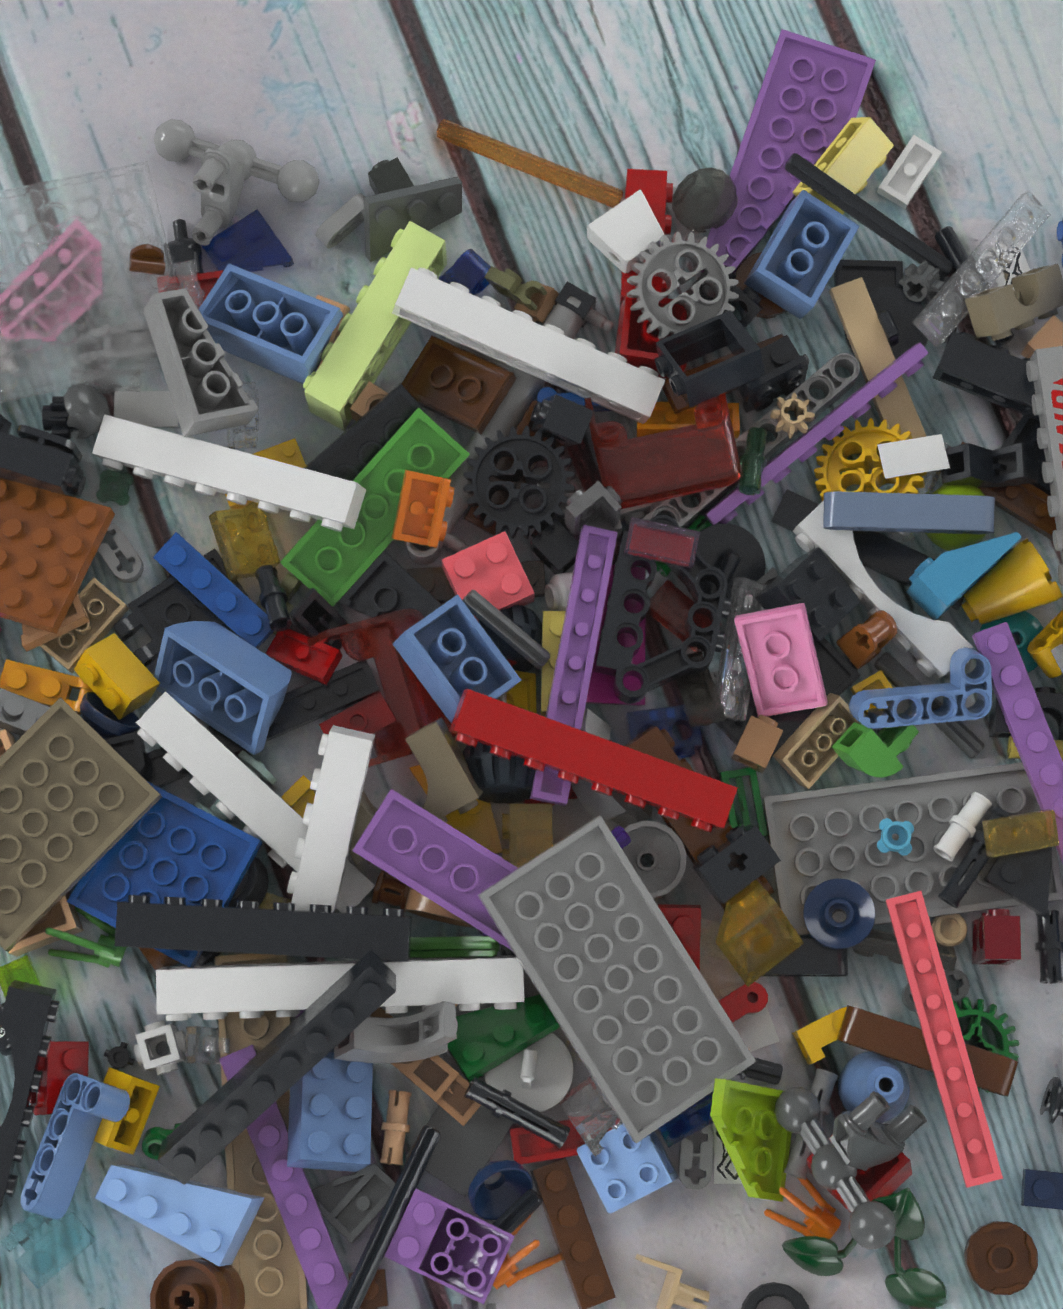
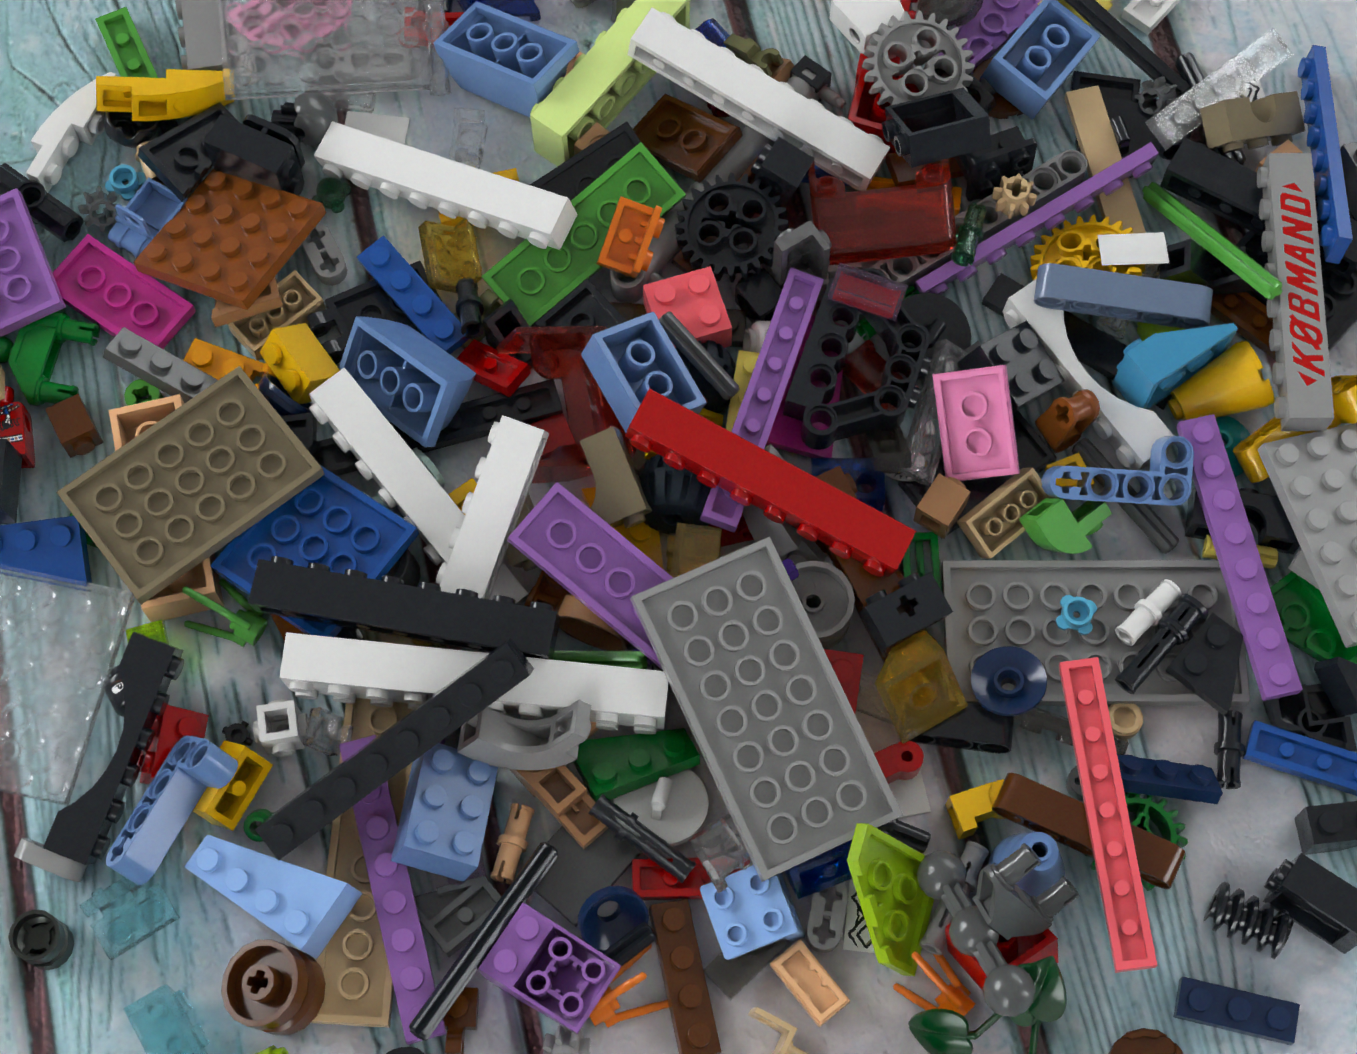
camera: 10 degrees right, 10 degrees down
light grey wedge [143,288,259,437] -> none
dark red brick [972,909,1021,965] -> none
clear yellow plate [982,809,1059,858] -> none
none -> clear smoke plate [703,939,787,1001]
none -> light nougat plate [770,939,850,1027]
none -> dark blue plate [1117,754,1223,804]
none -> bright green axle [1142,182,1282,300]

